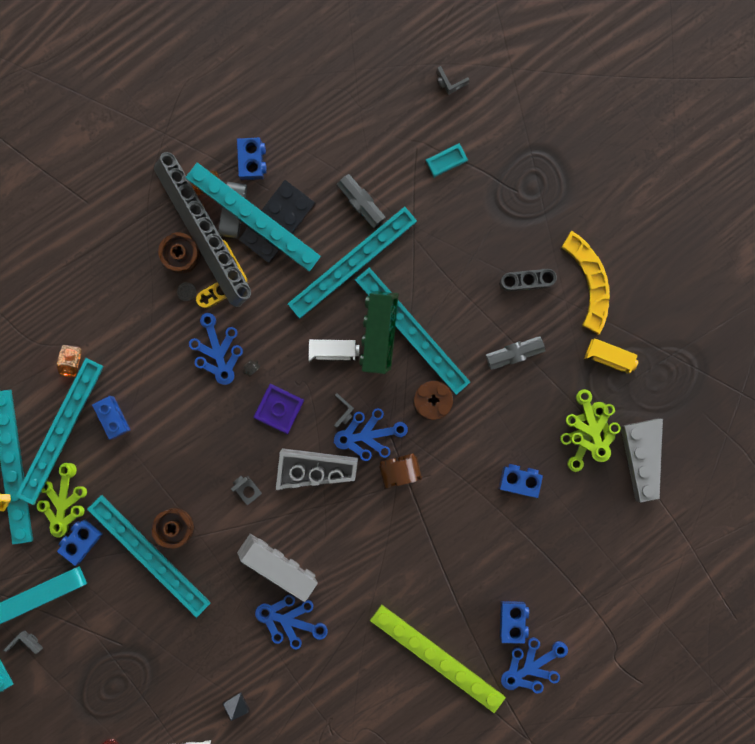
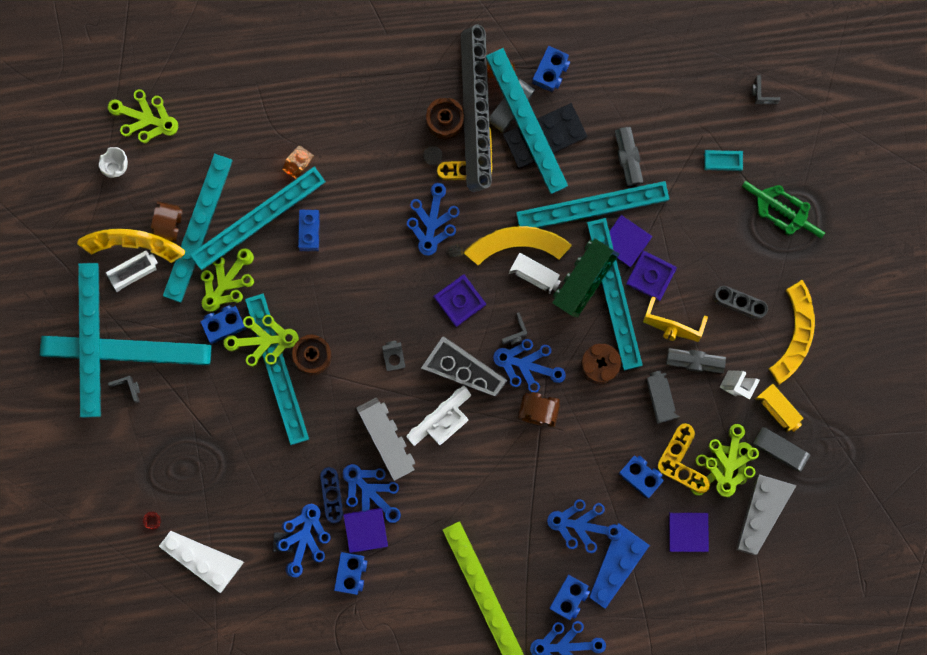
camera: 25 degrees right, 5 degrees down
none -> lime plant [224,315,299,367]
none -> blue plant [276,504,330,577]
none -> dark blue beam [320,467,343,523]
none -> blue brick [334,552,368,595]
none -> dark purple tile [344,508,388,553]
none -> white bracket [406,386,471,446]
none -> yellow tile [464,226,572,266]
none -> blue plant [547,499,622,553]
none -> blue wing [589,523,650,609]
none -> dark purple tile [609,215,652,268]
none -> dark purple tile [626,250,677,302]
none -> yellow piece [643,297,708,342]
none -> dark grey window [646,371,680,424]
none -> yellow beam [658,423,710,493]
none -> dark purple tile [669,513,709,552]
none -> white window [720,371,760,399]
none -> green bar [742,181,825,239]
none -> dark grey beam [753,427,811,472]

